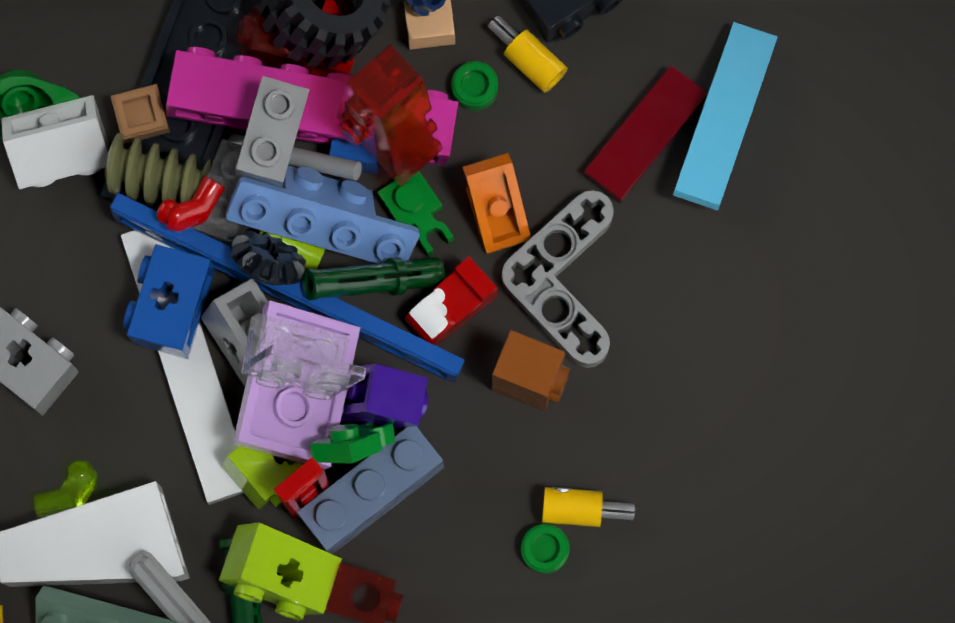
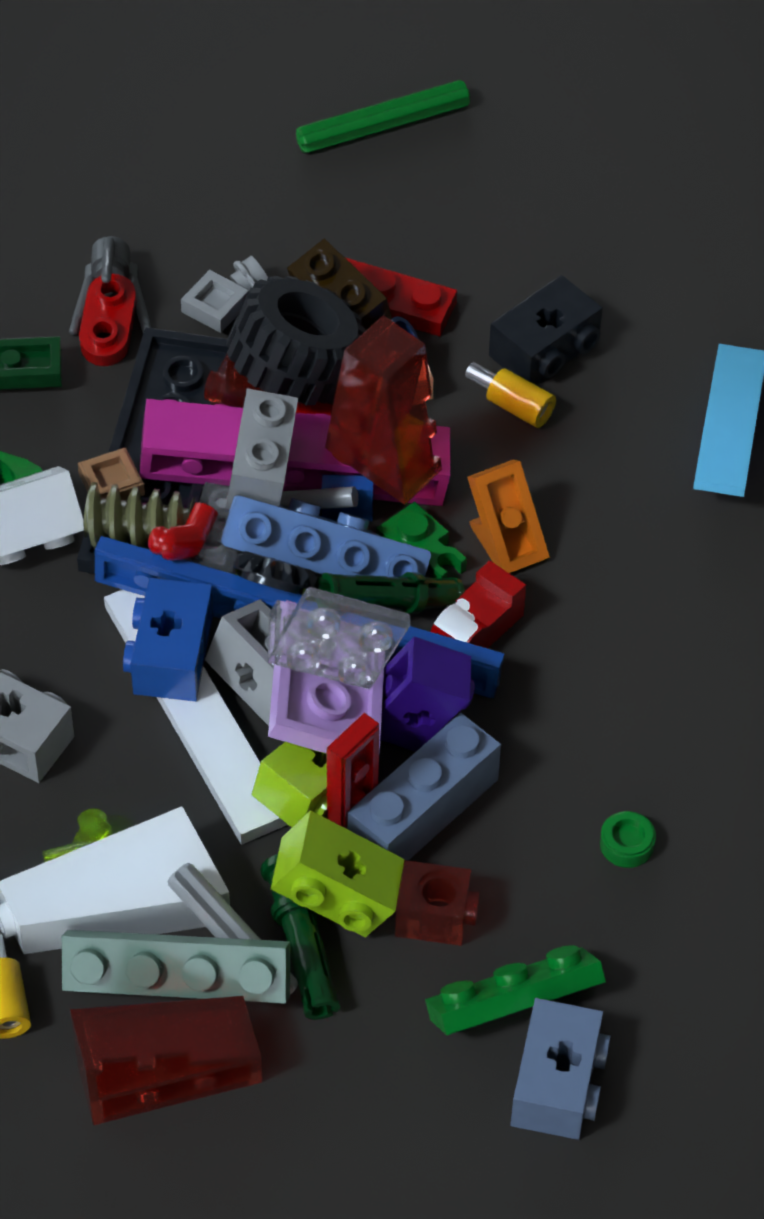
camera: 10 degrees left, 25 degrees down
green plate [310,422,395,464] -> none
green tile [452,61,498,111] -> none
dark orange brick [492,330,570,412] -> none
light grey beam [502,190,614,368] -> none
yellow piece [542,487,635,527] -> none
dark red tile [584,65,708,203] -> none

